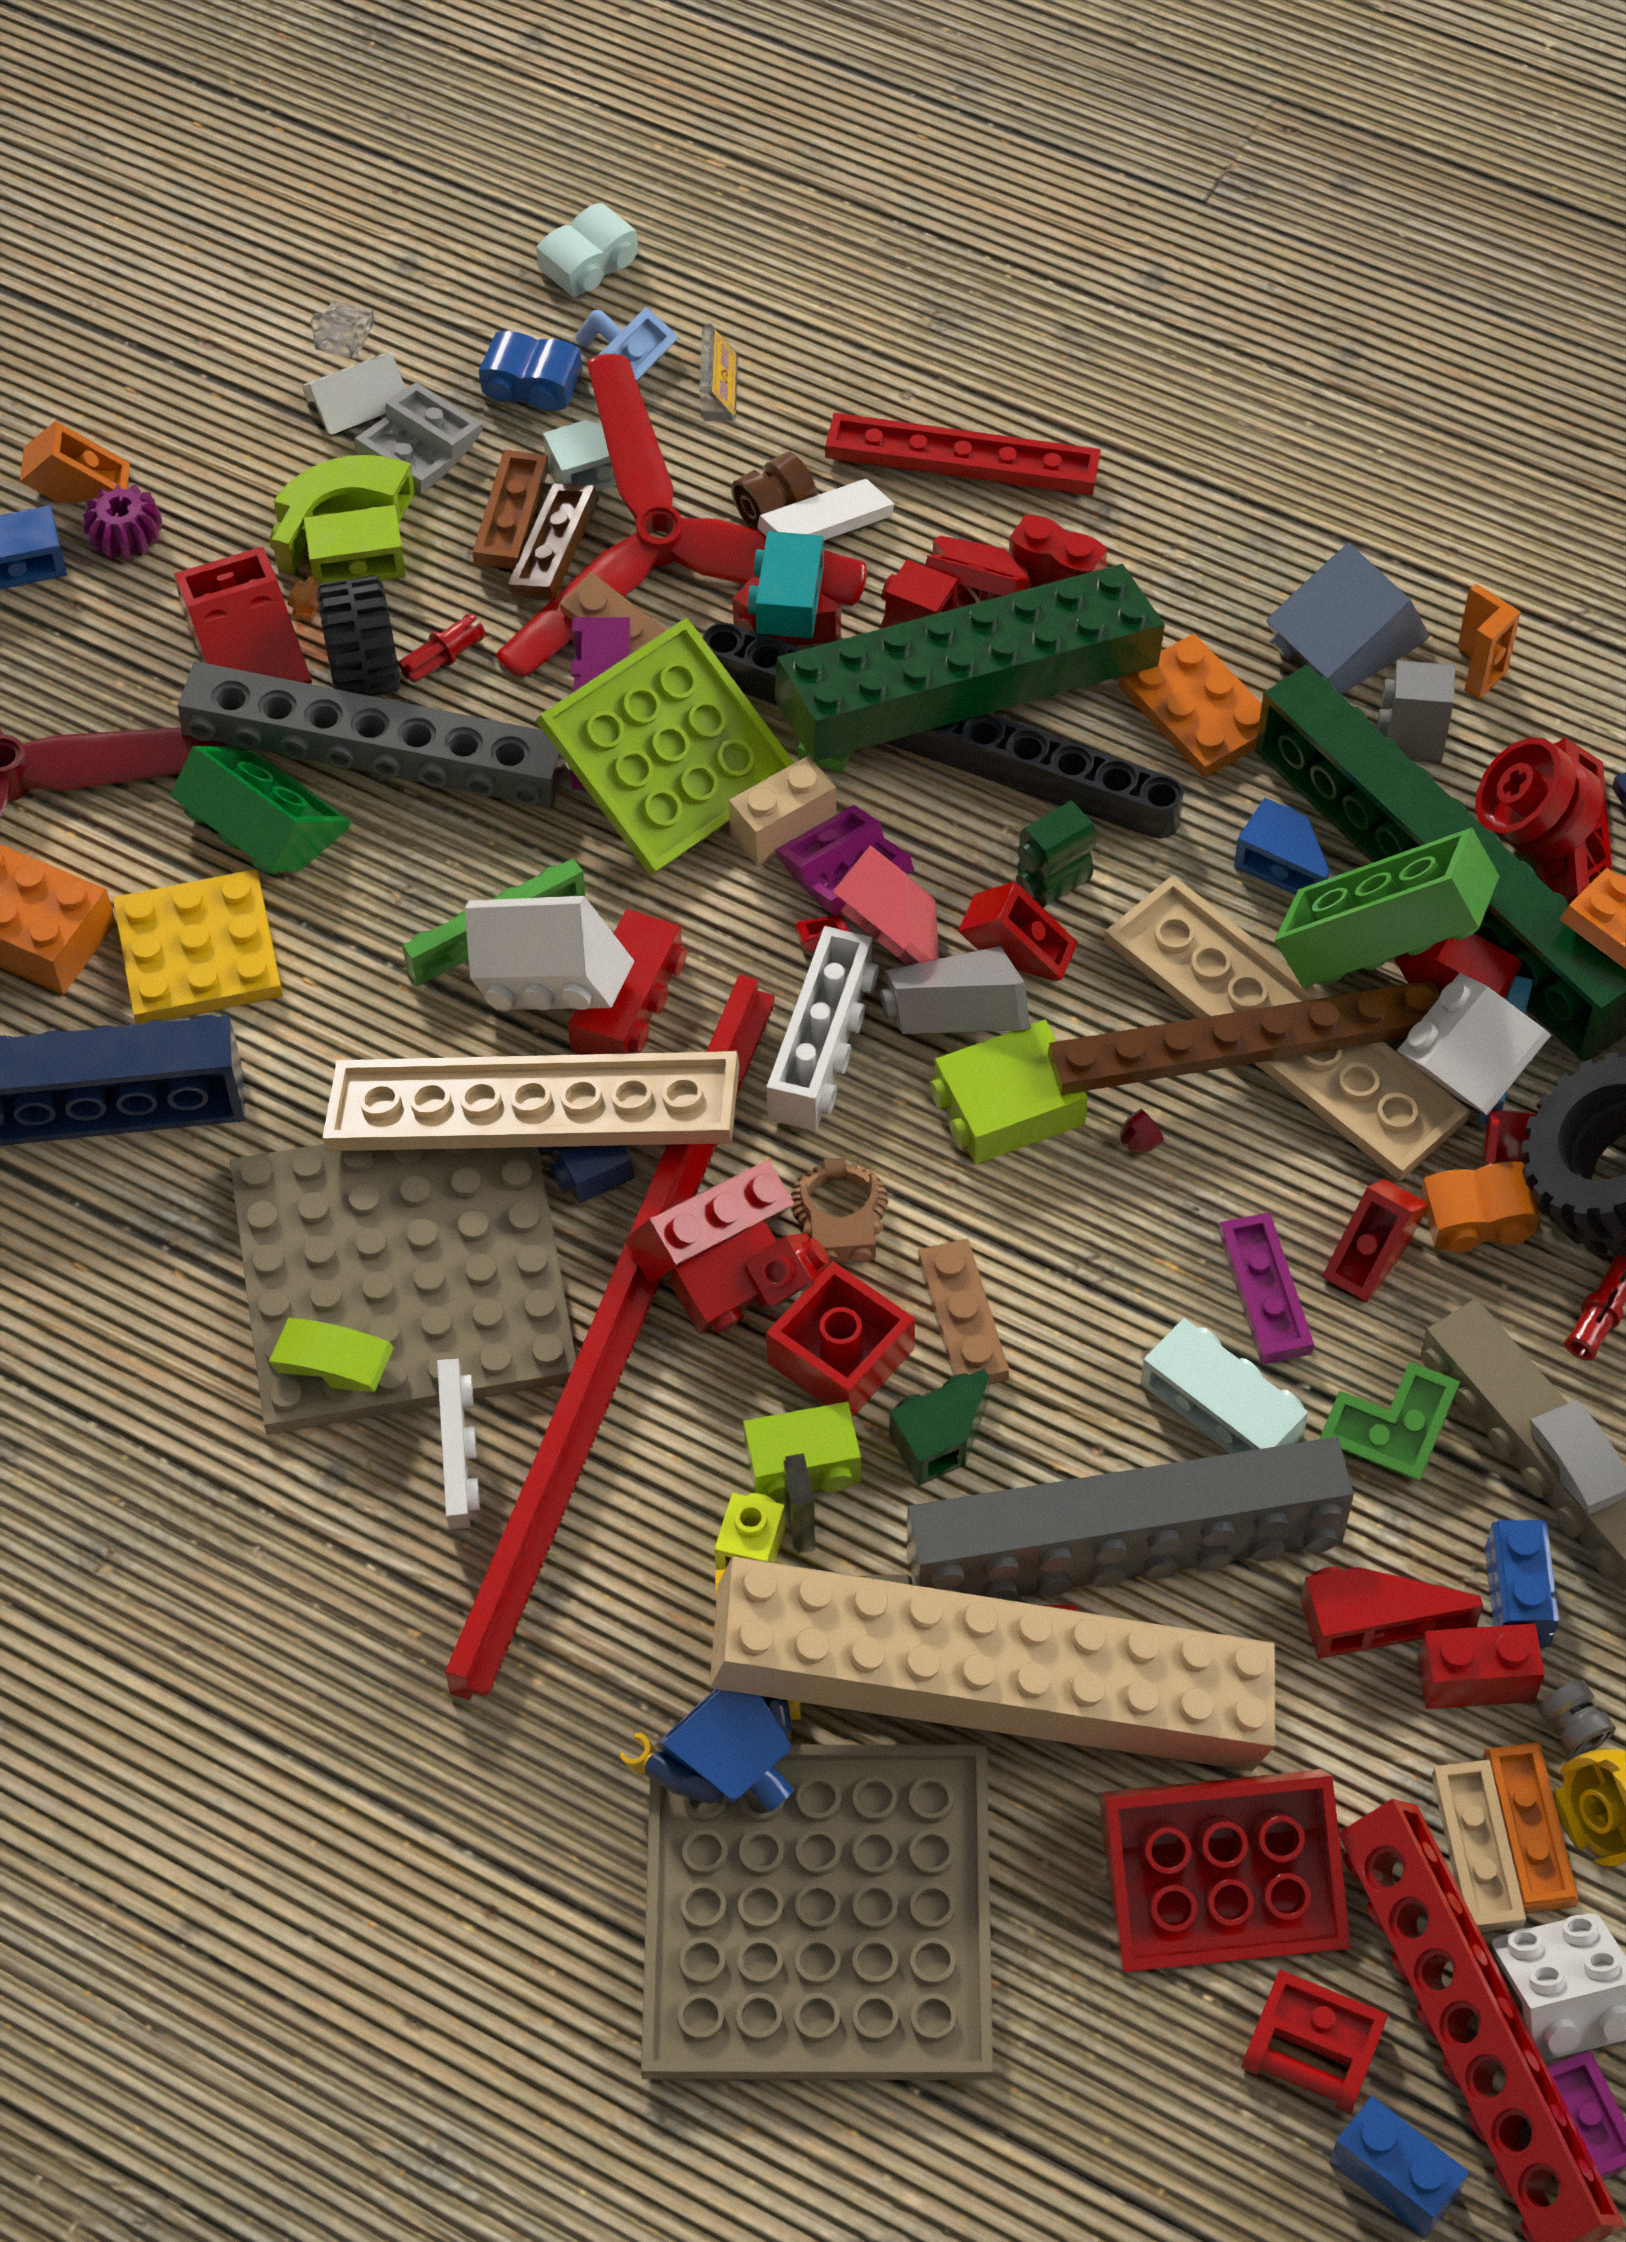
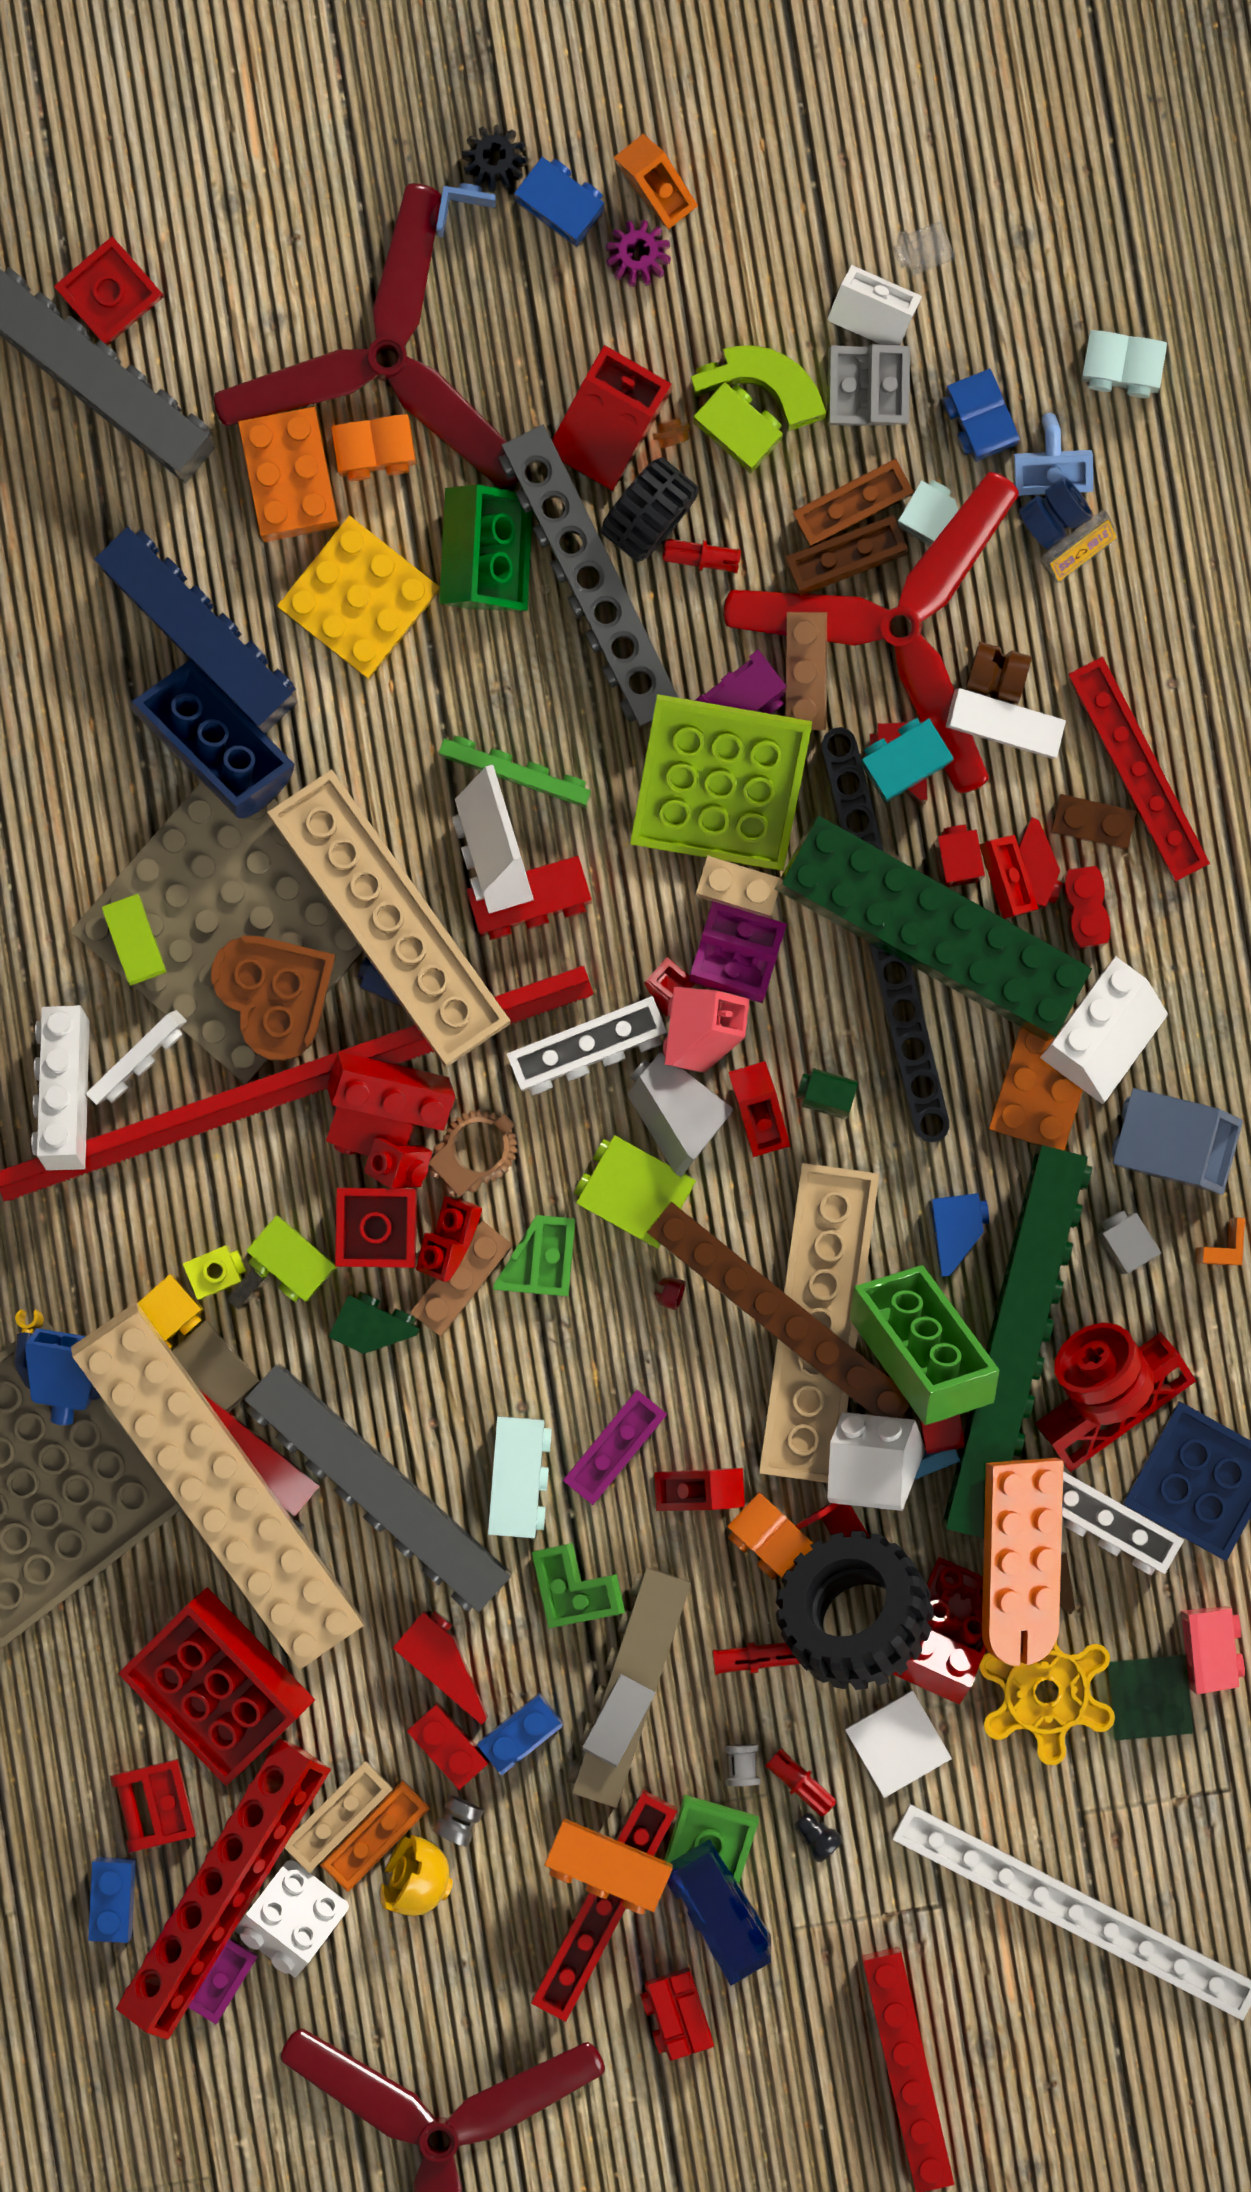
camera: 55 degrees right, 30 degrees up
none -> white brick [31,1005,90,1170]
none -> dark blue brick [131,660,295,819]
none -> dark orange plate [211,935,336,1061]
none -> orange brick [331,414,417,482]
none -> red slope [416,1196,483,1282]
none -> bright green wing [493,1215,576,1297]
none -> dark blue wheel [1019,476,1093,550]
none -> white slope [1040,956,1168,1104]
none -> reddish brown plate [1051,794,1137,850]

